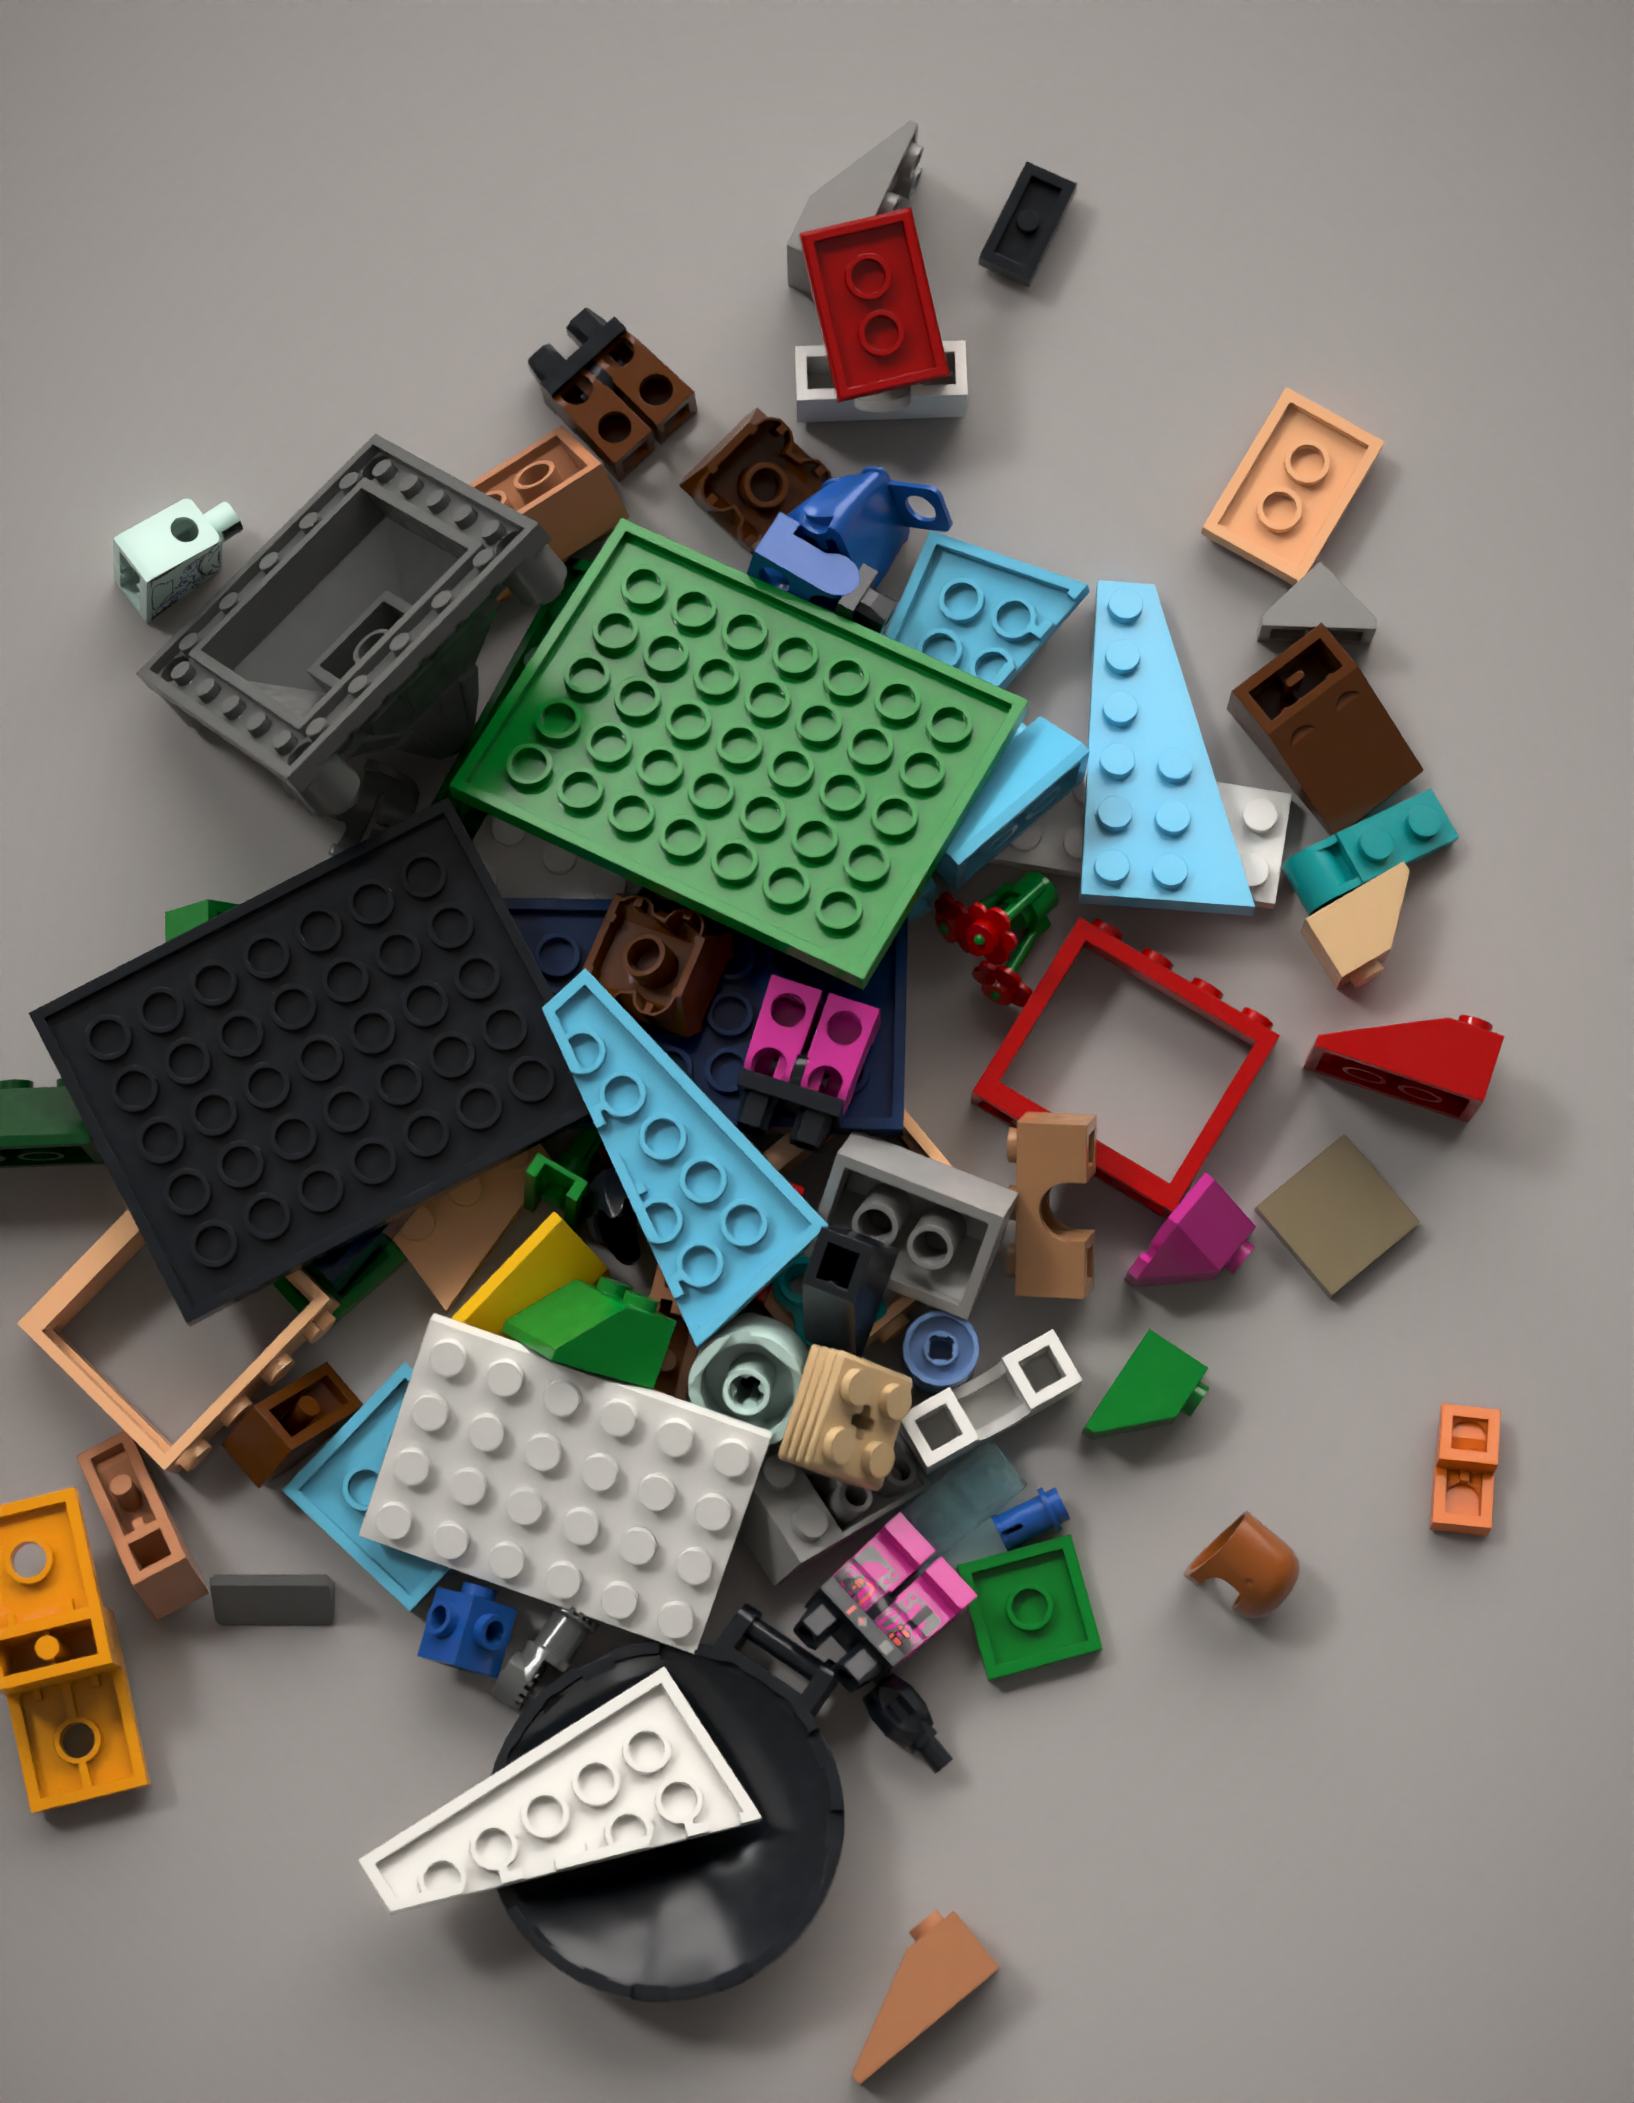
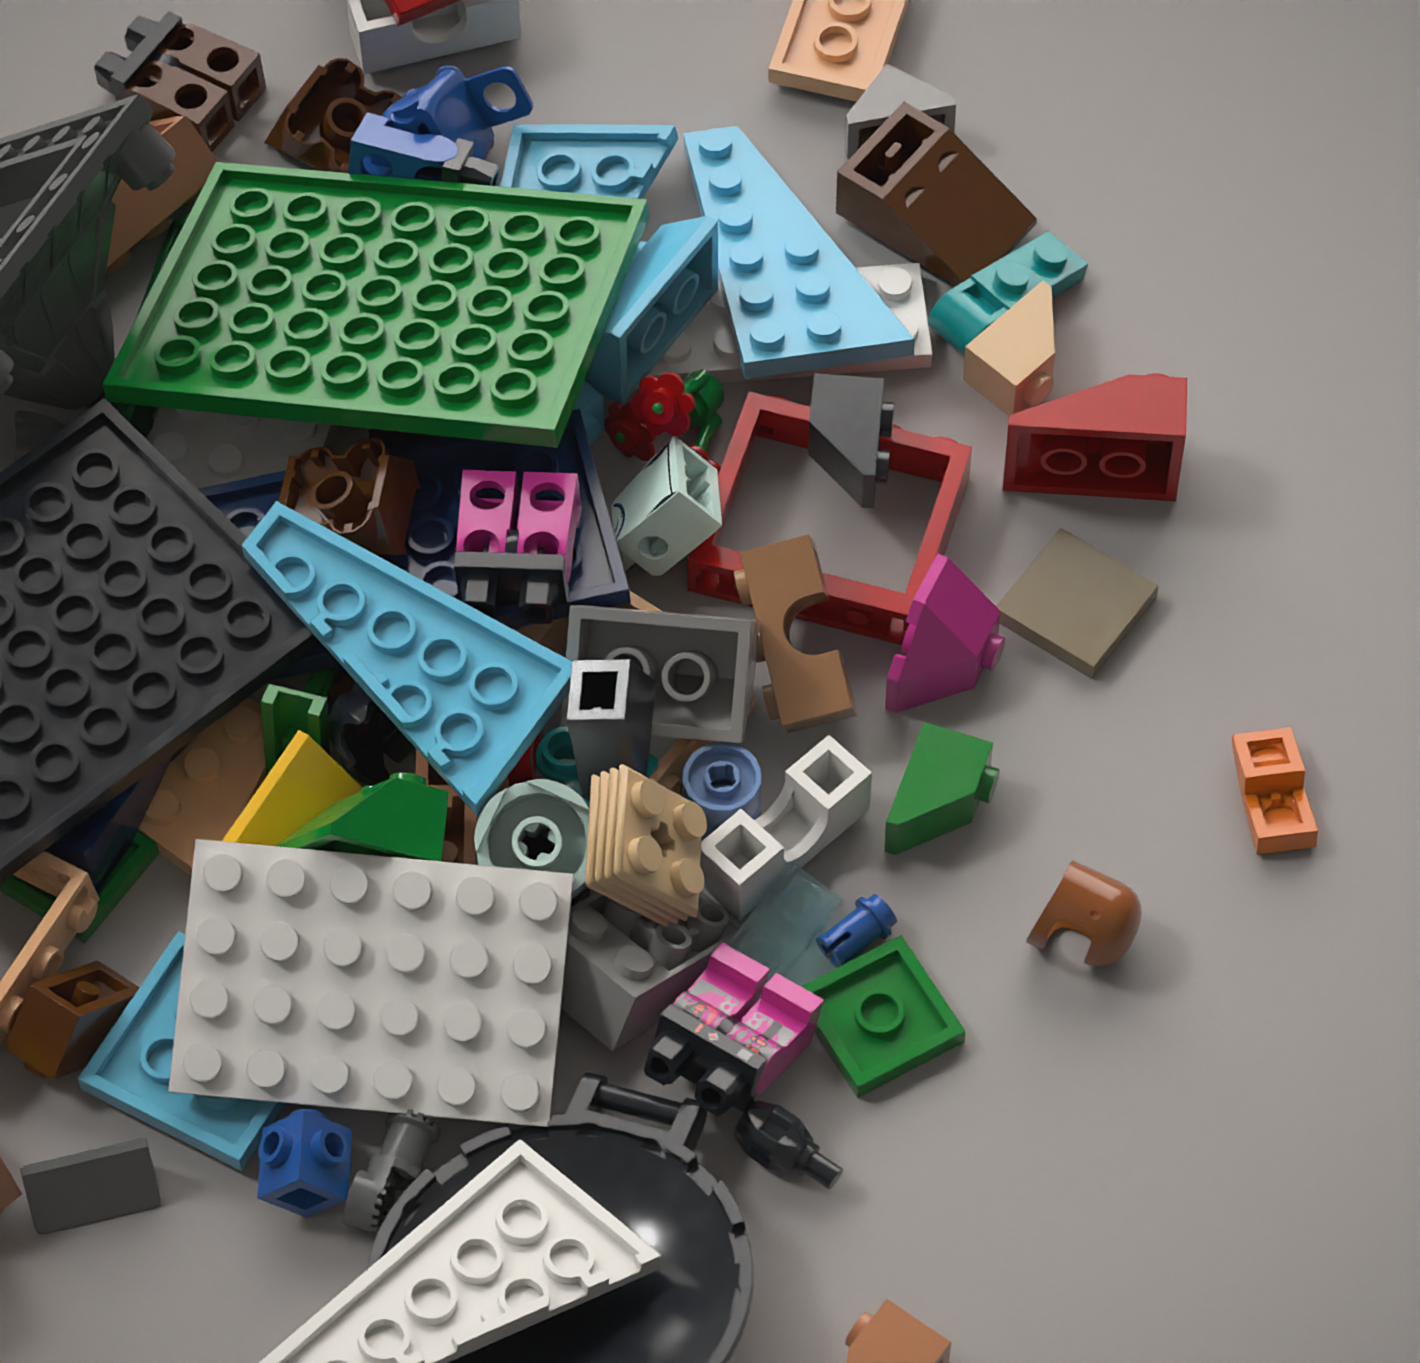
camera: 15 degrees left, 20 degrees down
none -> light aqua torso [611,436,722,576]
none -> slope [808,373,894,508]

